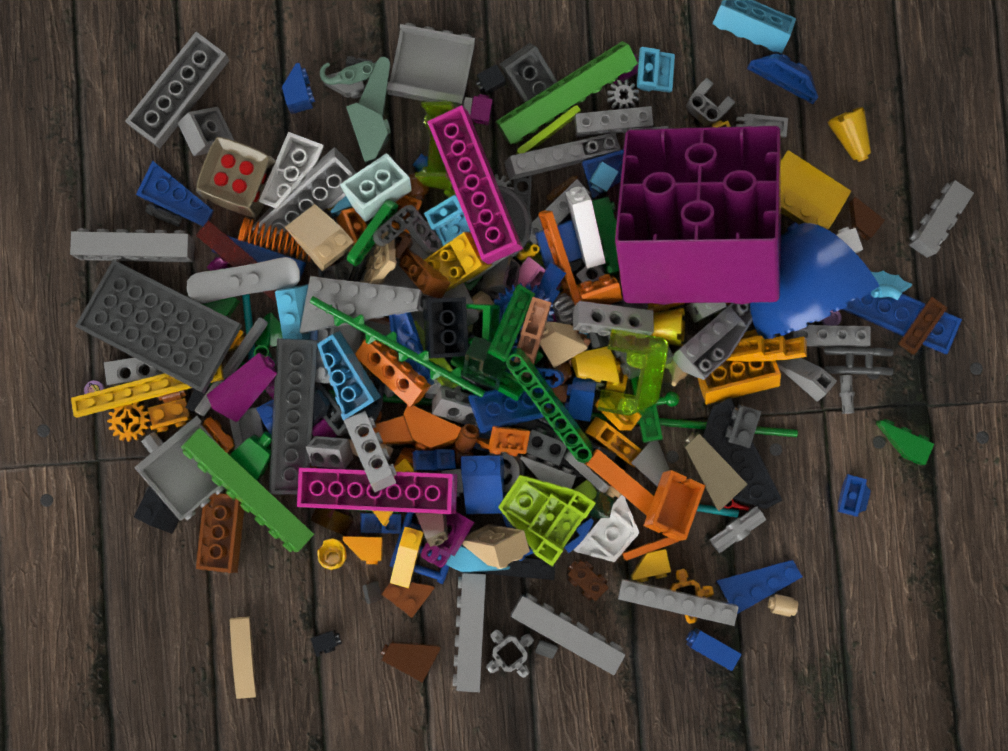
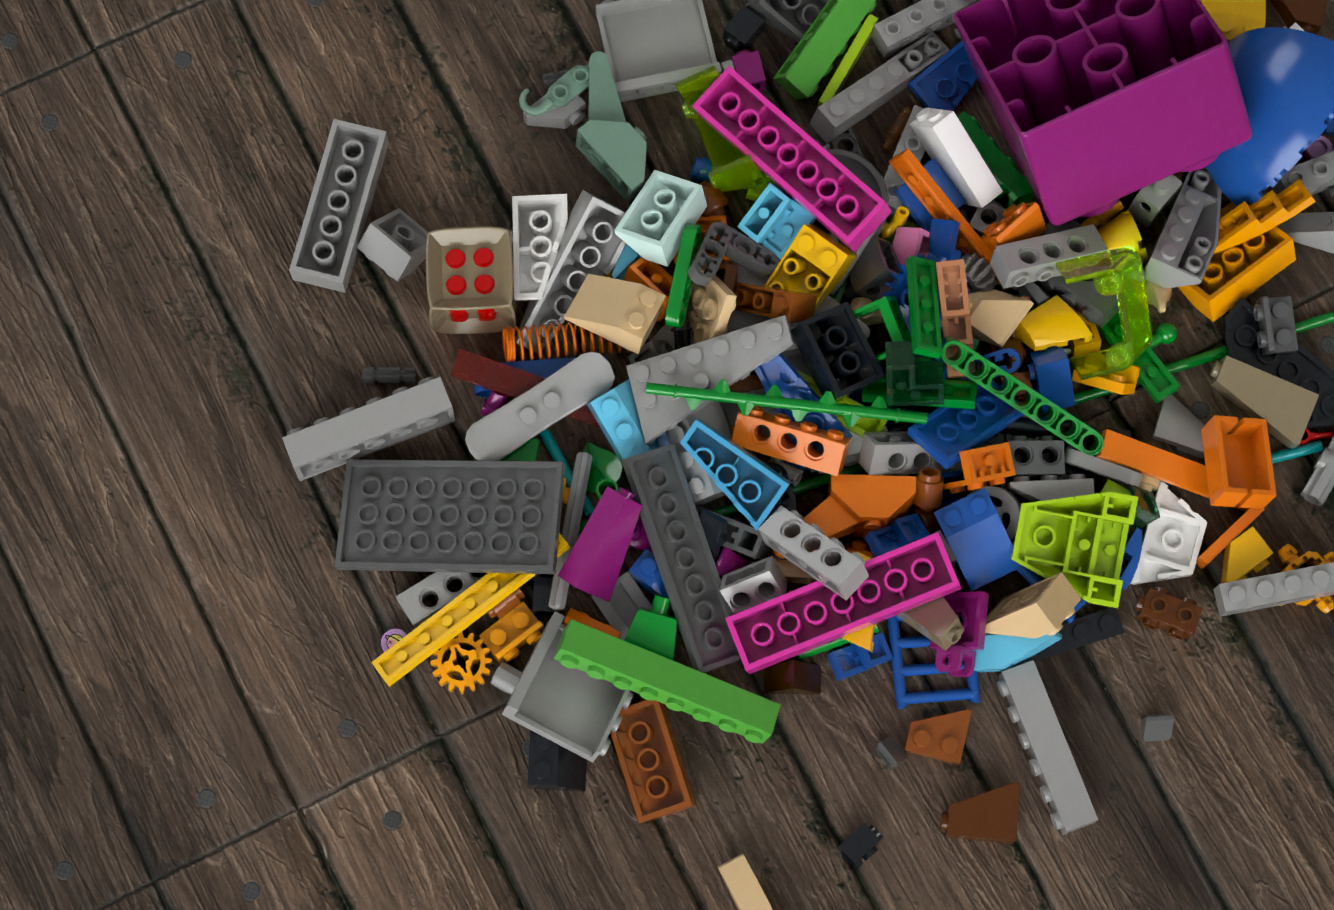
camera: 20 degrees left, 10 degrees down
blue wing [136,161,214,228] -> none
blue slope [282,63,315,114] -> none
yellow hair [318,538,347,570] -> none
light orange slope [343,536,383,564] -> none
yellow slope [390,527,424,588] -> none
light grey piece [486,629,534,678] -> none
light grey brick [511,593,625,675] -> none
light orange slope [585,417,642,468] -> none
medium azure brick [589,162,619,193] -> none

